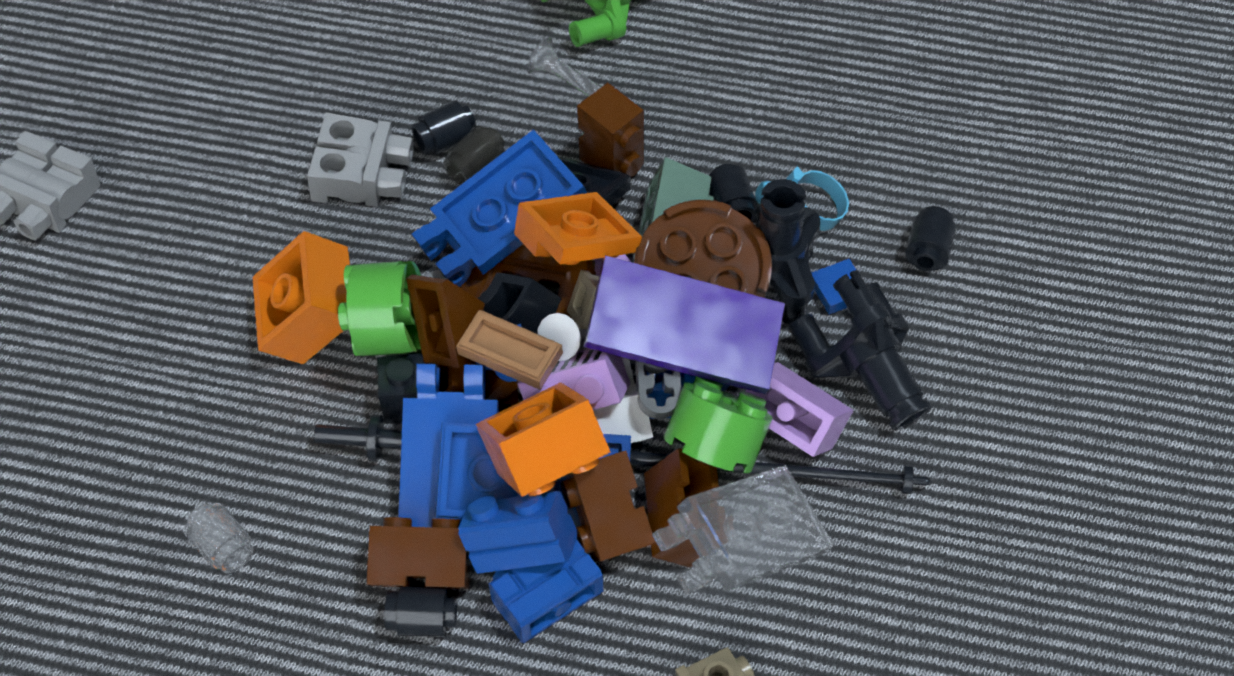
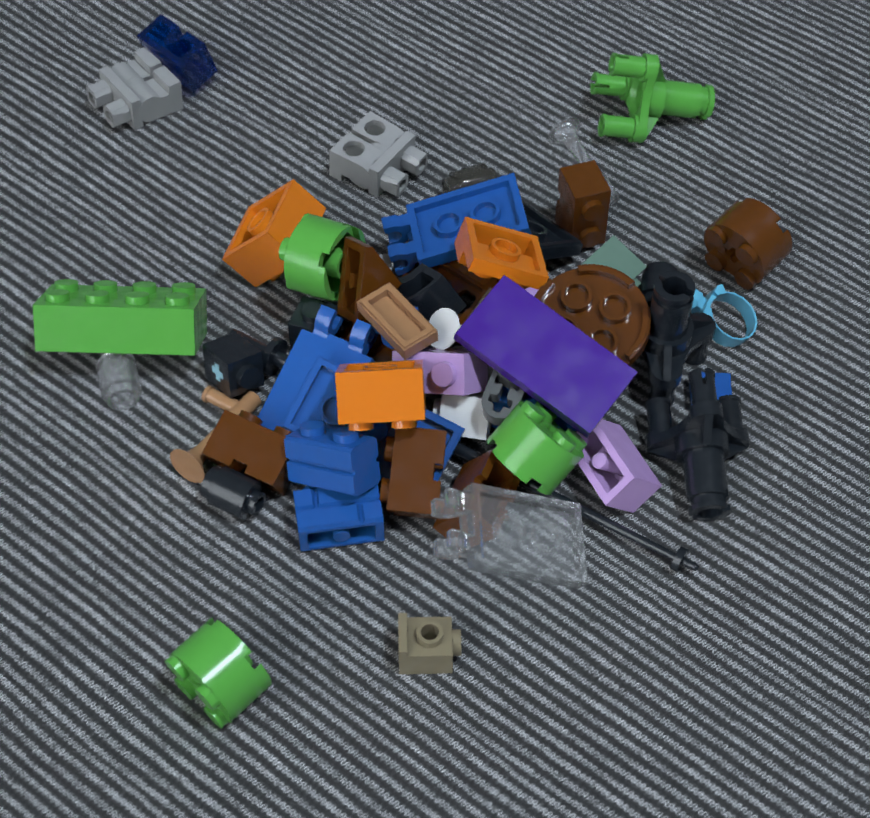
camera: 25 degrees right, 5 degrees down
black brick [411,100,476,155] -> none
black brick [905,206,956,271] -> none
none -> bright green brick [33,279,207,356]
none -> clear blue brick [137,14,218,93]
none -> medium nougat piece [170,385,261,483]
none -> black brick [202,331,264,399]
none -> reddish brown brick [704,198,793,290]

